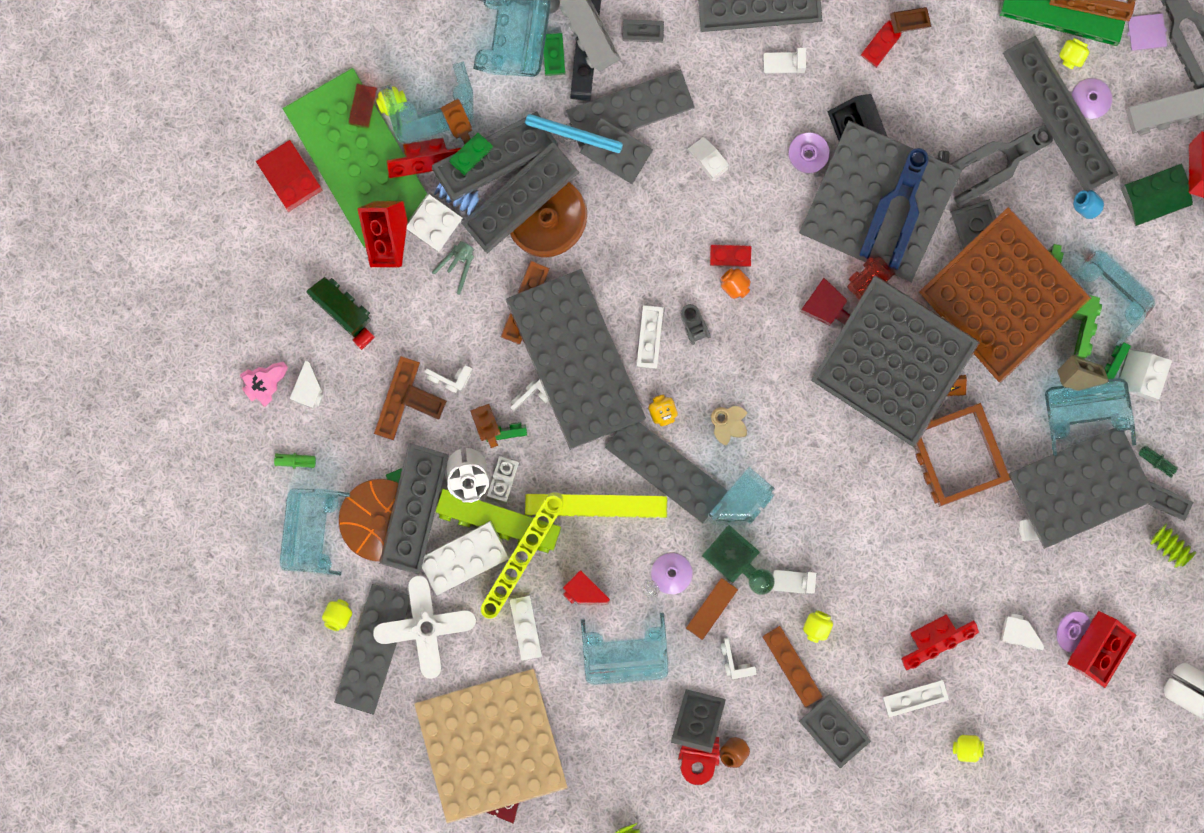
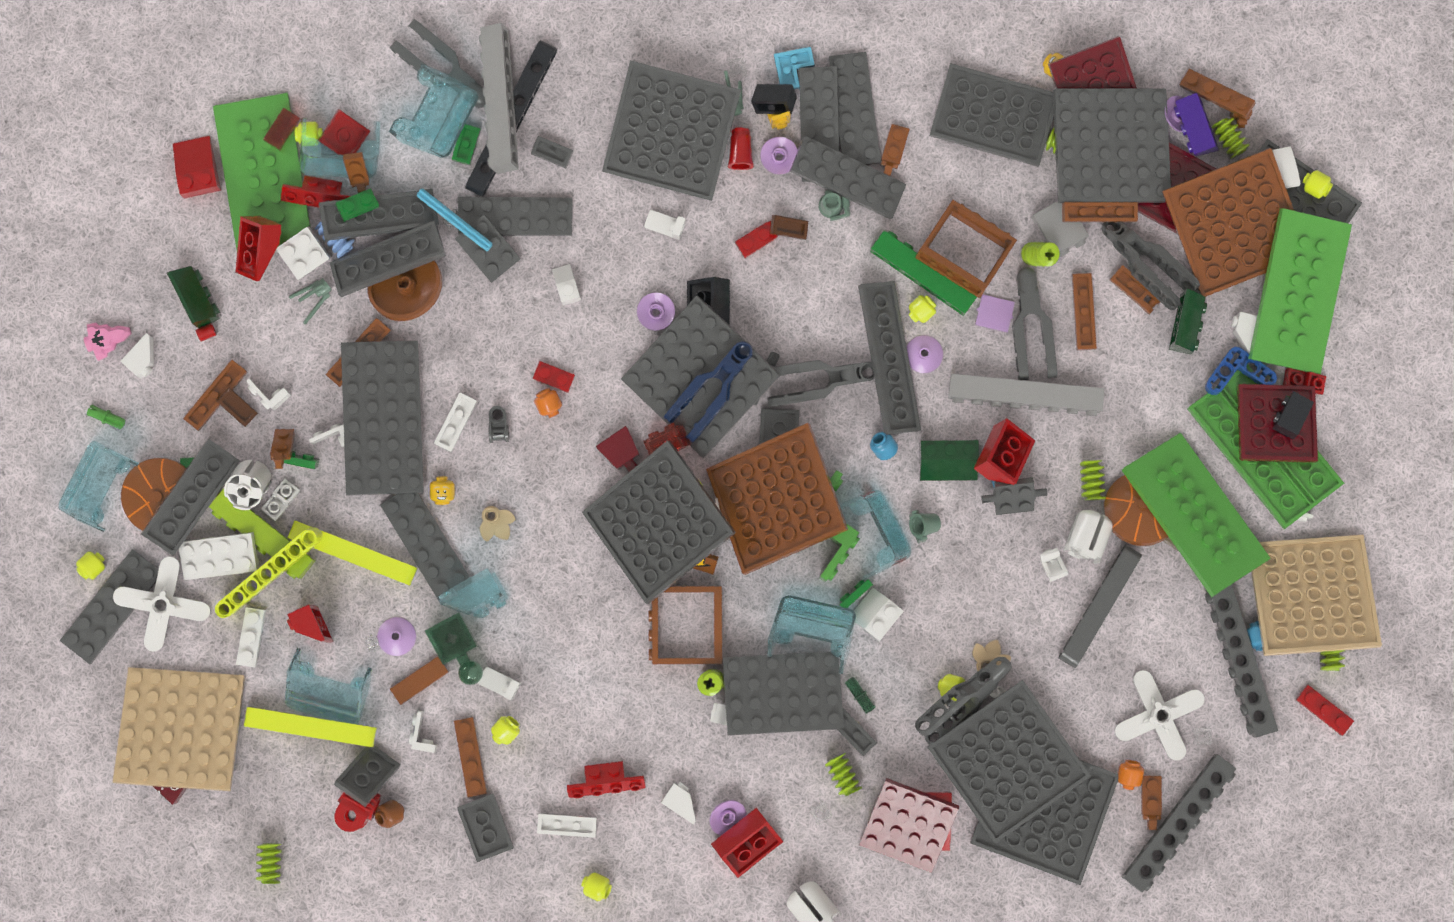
camera: 20 degrees right, 0 degrees up
dark tan slope [1057,355,1109,391] -> none
none -> neon yellow beam [243,707,377,747]
none -> red plate [318,109,370,158]
none -> lime piece [697,669,724,696]
none -> sand green piece [909,510,941,544]

